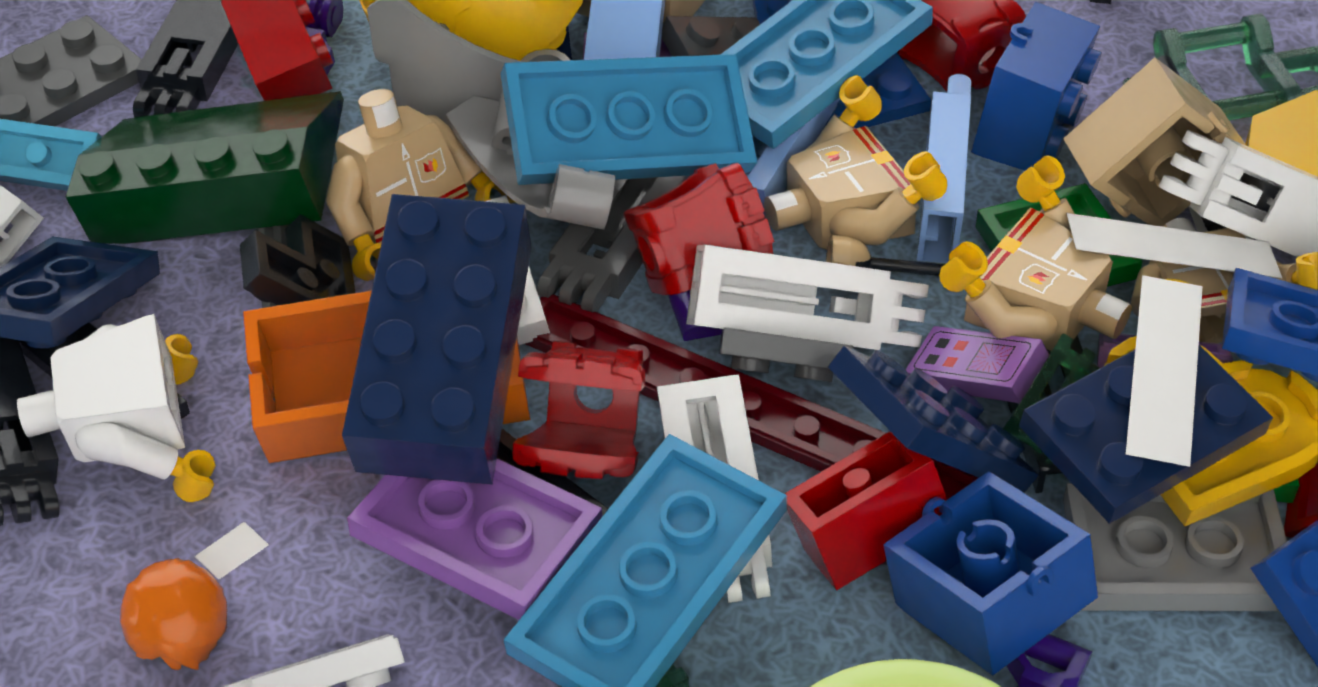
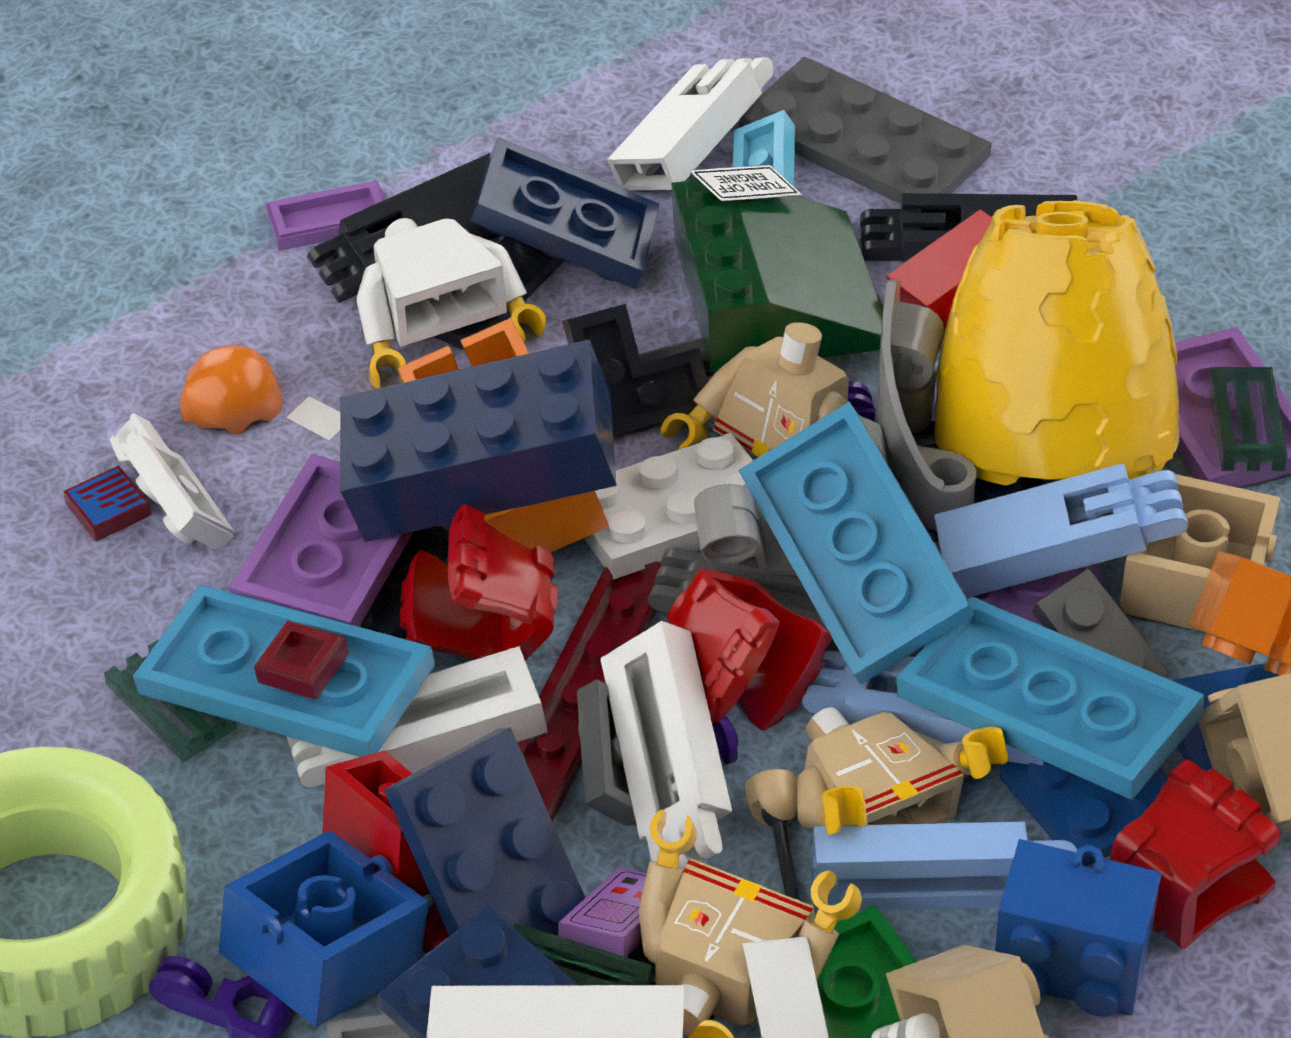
camera: 80 degrees right, 0 degrees up
none -> dark red tile [254,620,349,700]
none -> white sticker [690,165,802,201]

